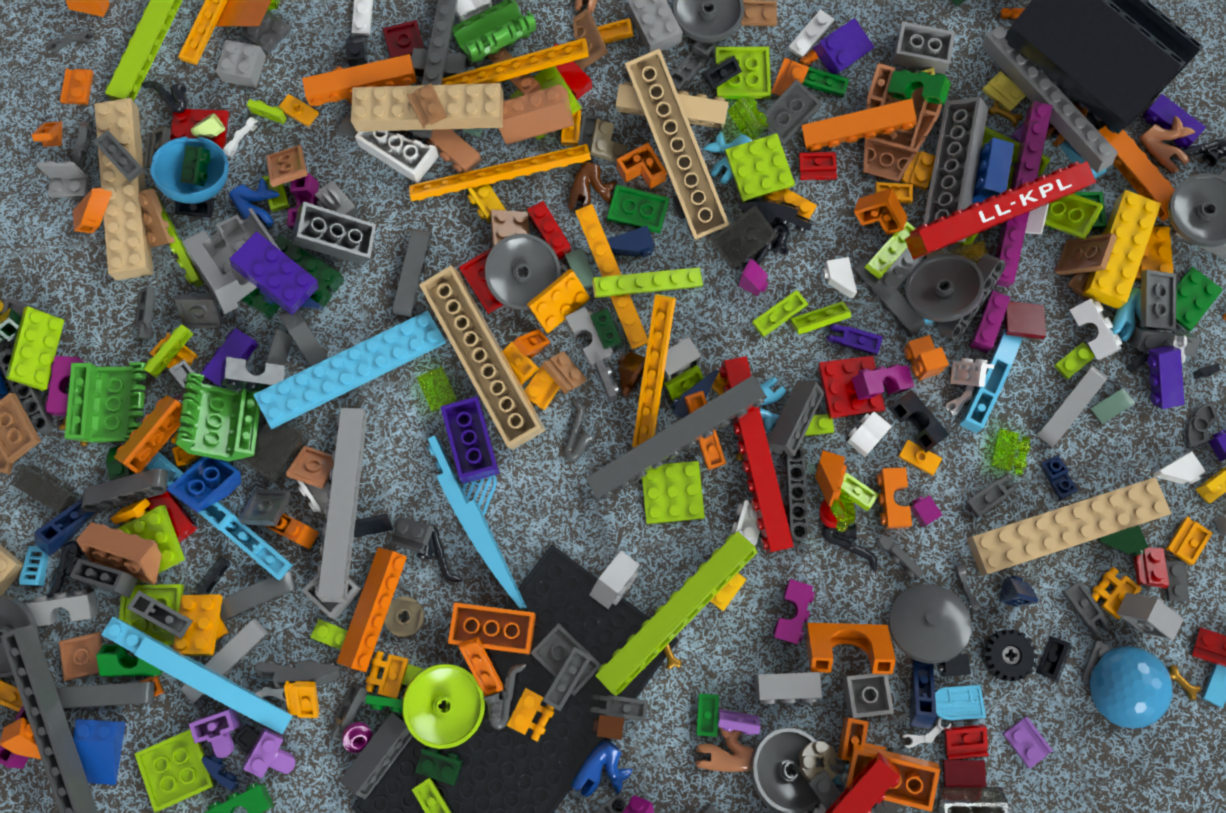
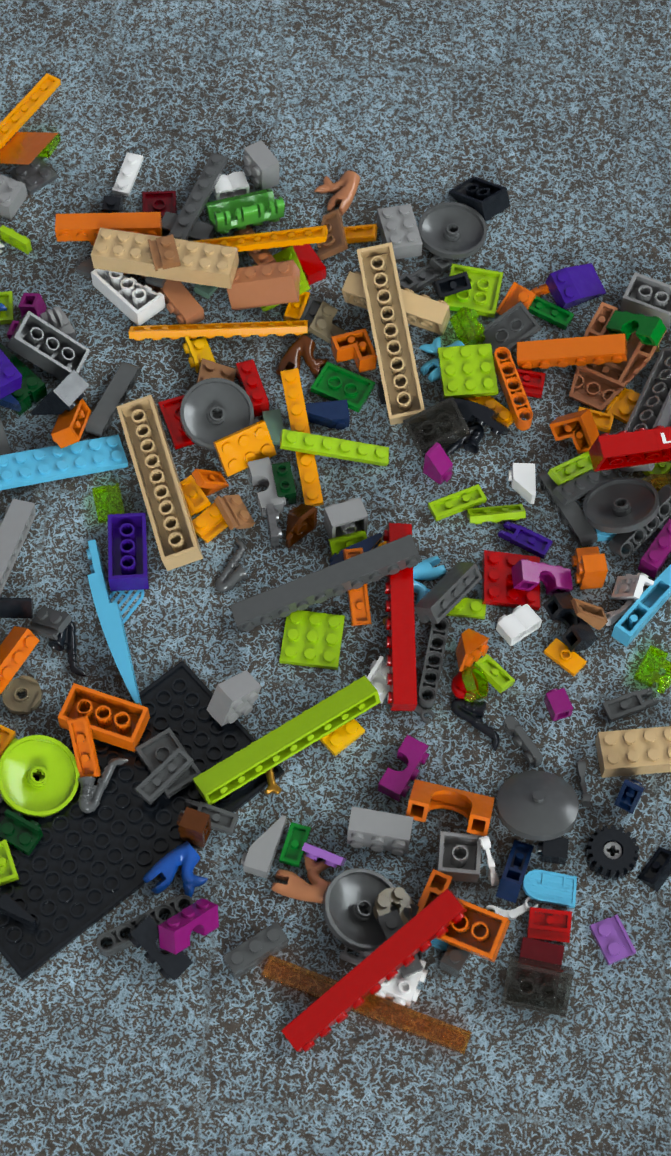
camera: 10 degrees right, 15 degrees down
nougat tile [266,145,308,187] -> none
light orange plate [279,94,319,128] -> none
light orange plate [507,688,554,742] -> none
light orange plate [632,294,676,447] -> none
medium nougat plate [741,0,777,27] -> none
white plate [788,9,835,58] -> none
orange arch [876,467,912,529] -> none
none -> slope [30,370,90,415]
none -> orange brick [51,398,91,449]
none -> light grey slope [241,815,287,879]
none -> white piece [479,836,500,887]
none -> orange beam [493,347,533,431]
none -> medium nougat slope [571,598,608,630]

